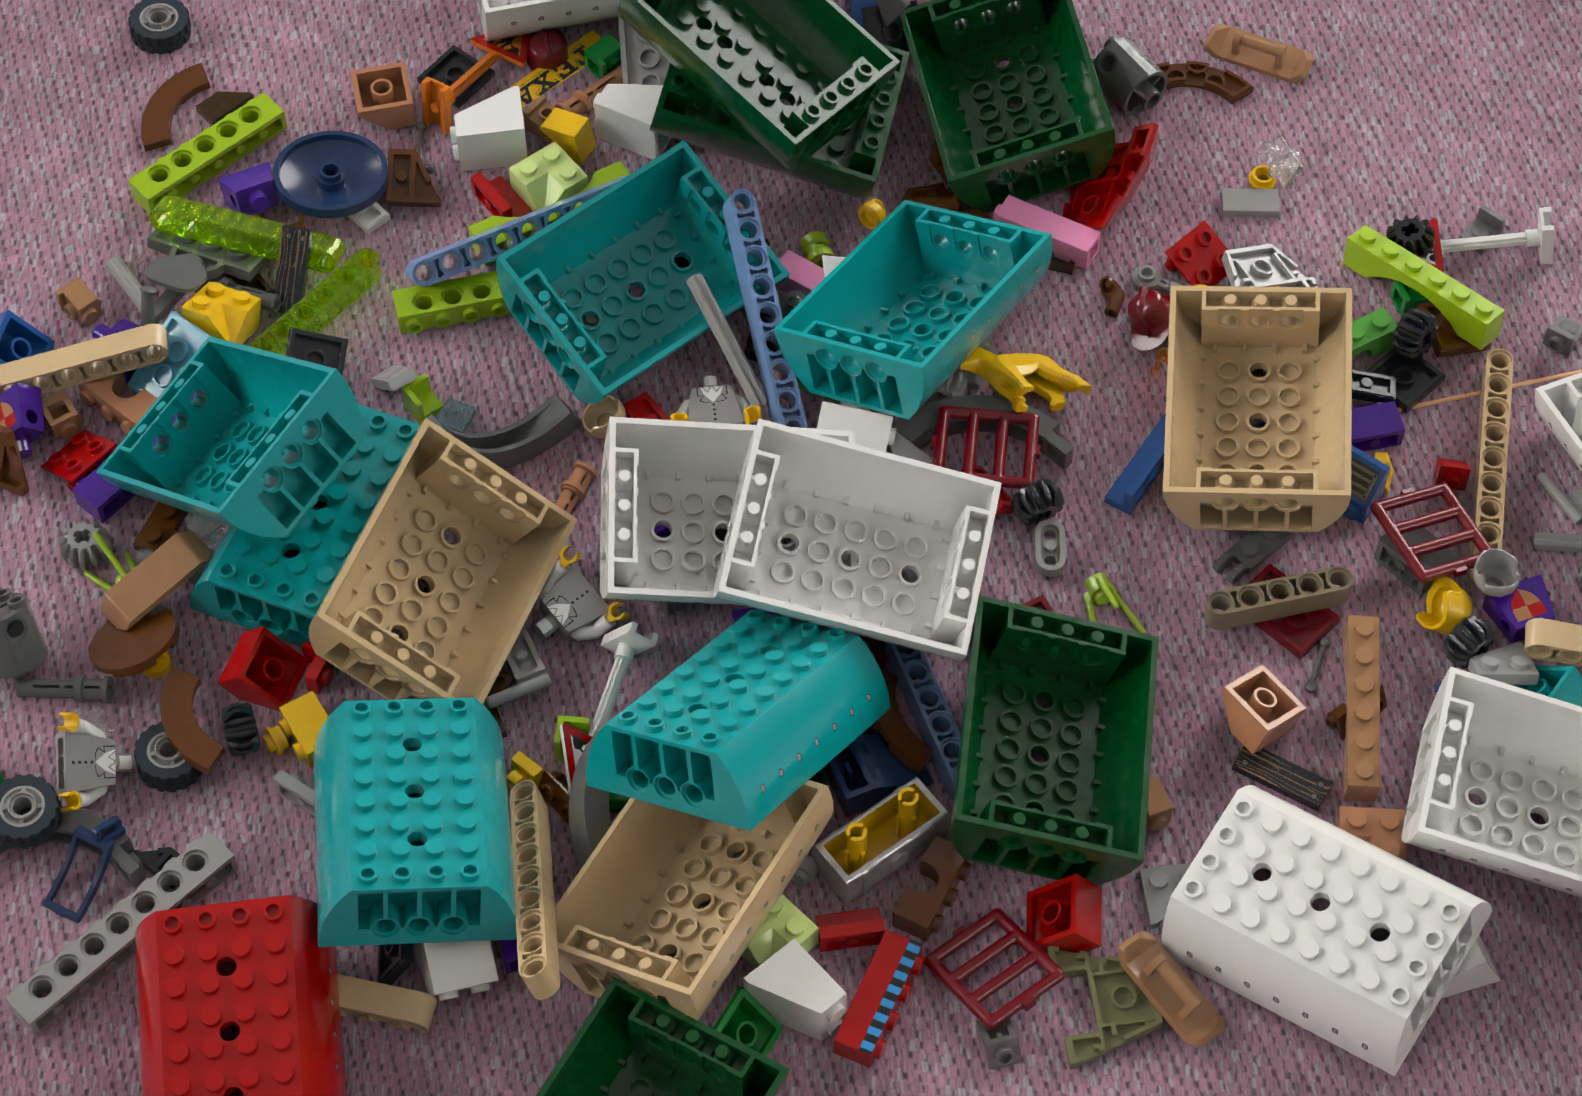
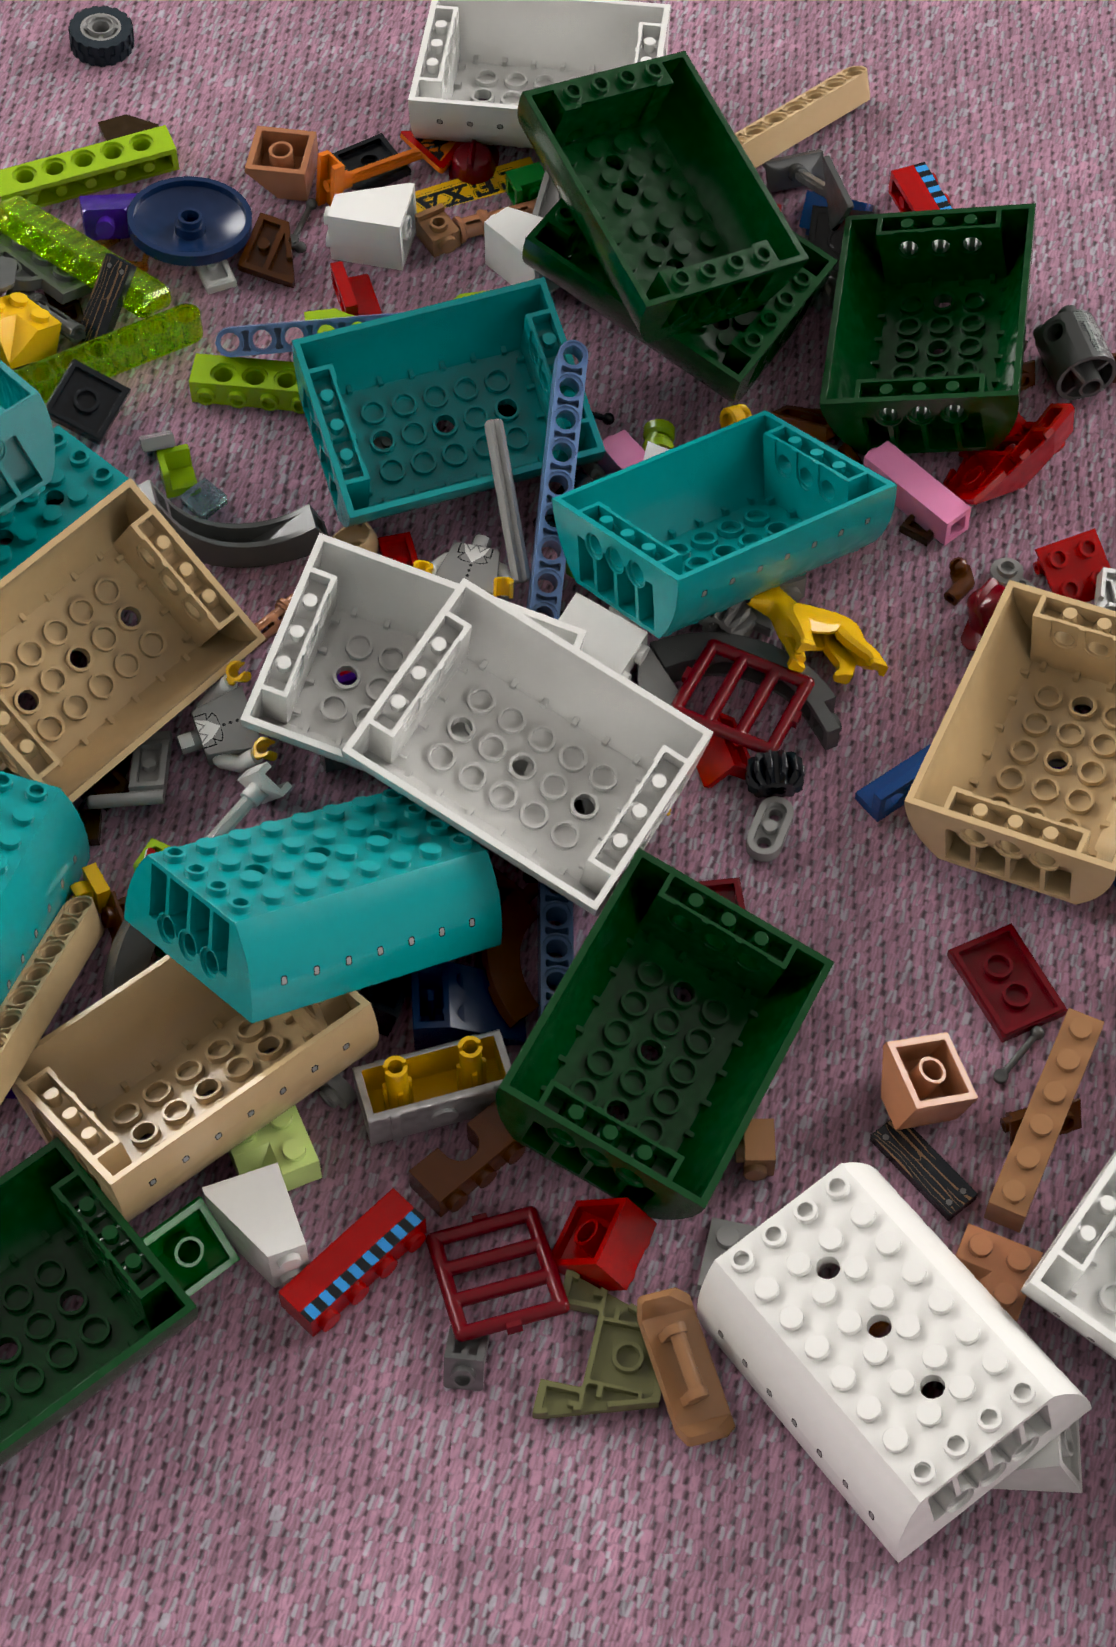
camera: 20 degrees right, 0 degrees up
reddish brown tile [141,63,211,152] -> none
yellowish green slope [509,141,588,212] -> none
yellow slope [539,107,597,166] -> none
red panel [815,907,885,952] -> none
lime plant [1083,573,1146,634] -> none
dark tan beam [1204,566,1354,630] -> none
dark grey hinge [1212,531,1291,585] -> none

